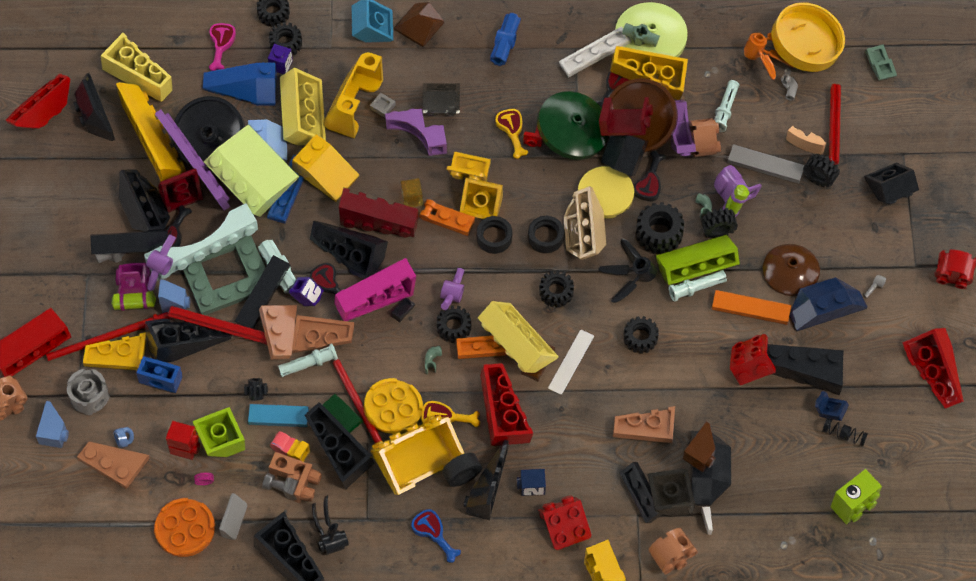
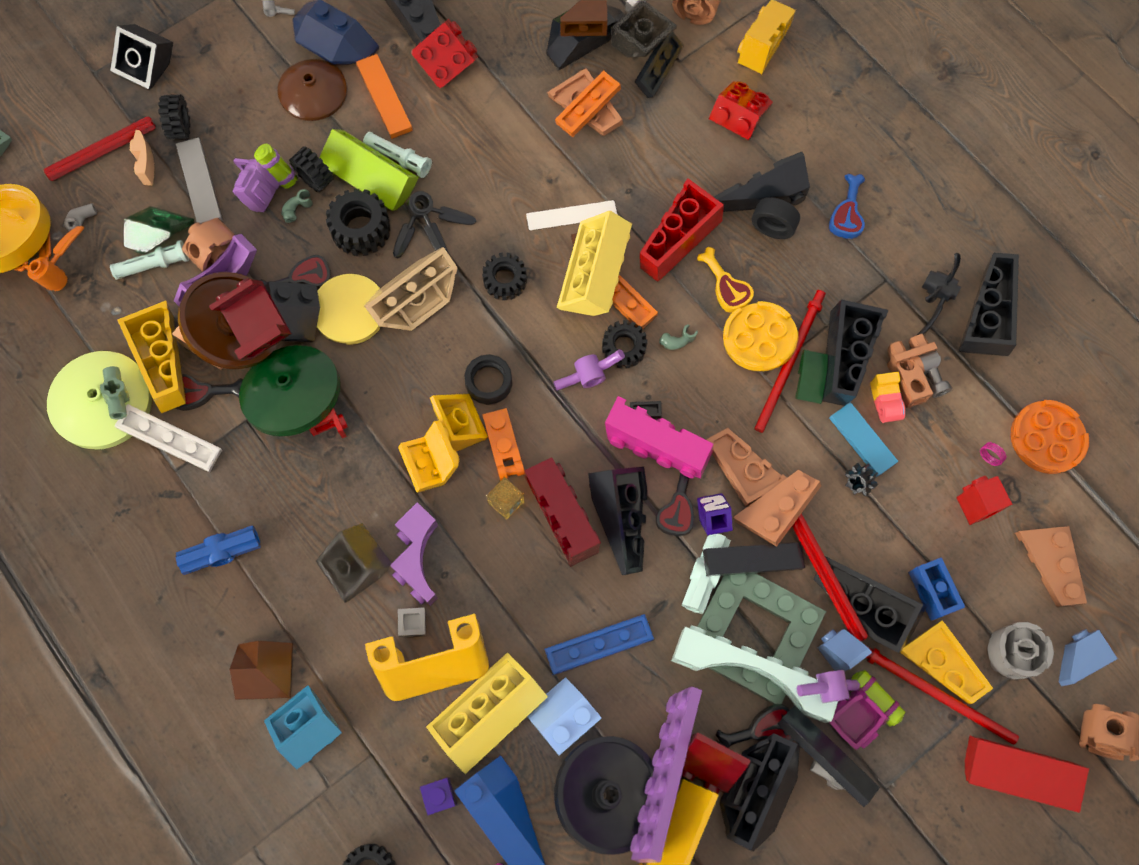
camera: 130 degrees left, 10 degrees up
medium blue tile [114,427,134,448] -> none
lime slope [192,407,245,457] -> none
yellowish green slope [204,125,299,217] -> none
light grey slope [219,493,247,540] -> none
black tyre [269,22,302,55] -> none
light aqua pin [278,343,338,377] -> none
yellow slope [292,134,359,202] -> none
yellow windscreen [370,415,464,495] -> none
yellow piece [495,109,528,159] -> none
dark blue brick [517,469,546,496] -> none
black tyre [528,215,564,253] -> none
black tyre [623,316,659,354] -> none
none -> clear green slope [124,206,194,253]
none -> orange plate [555,70,621,137]

